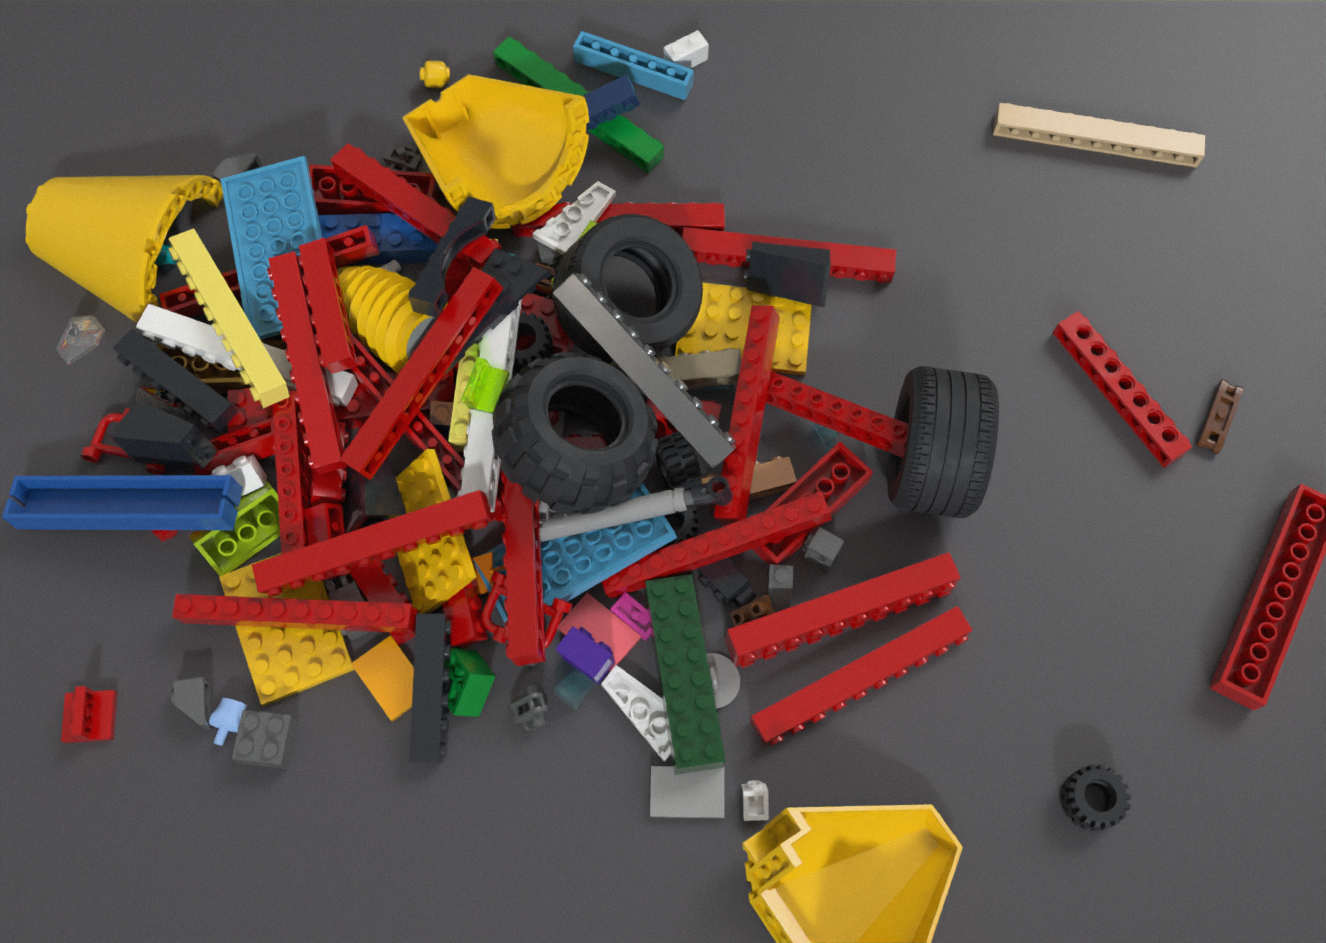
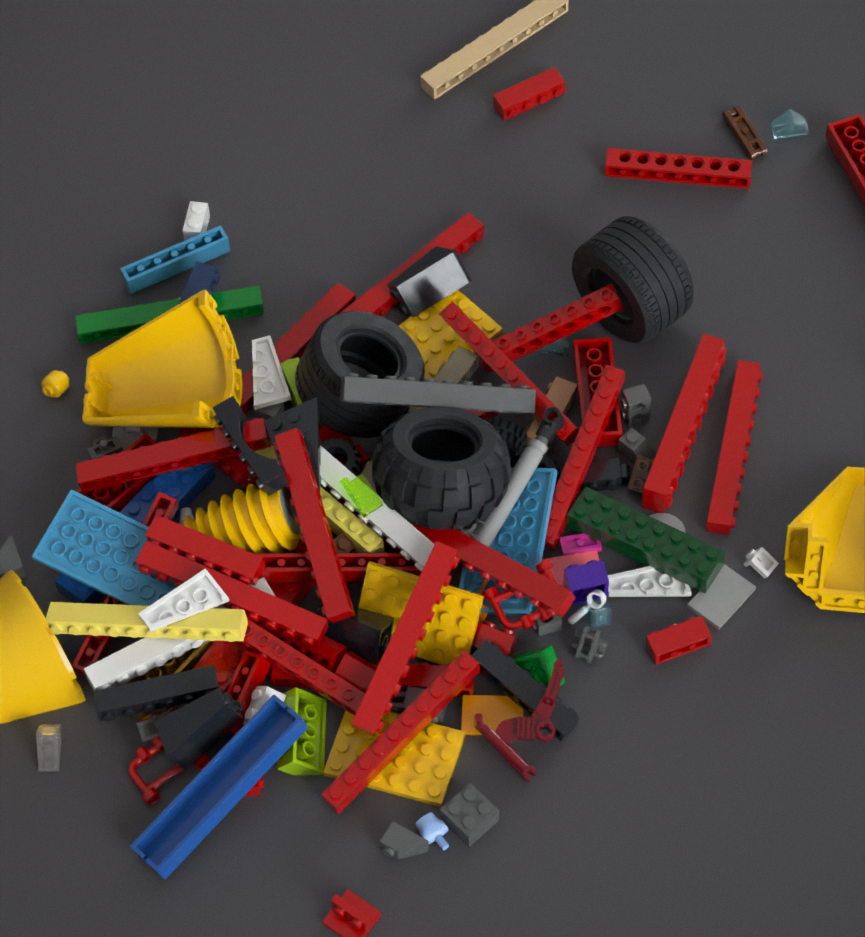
camera: 45 degrees left, 10 degrees down
none -> white wing [138,568,229,632]
none -> dark red piece [474,659,565,782]
none -> red brick [493,67,565,121]
none -> white piece [568,589,606,625]
none -> red brick [646,616,712,665]
none -> clear light blue slope [771,109,810,139]

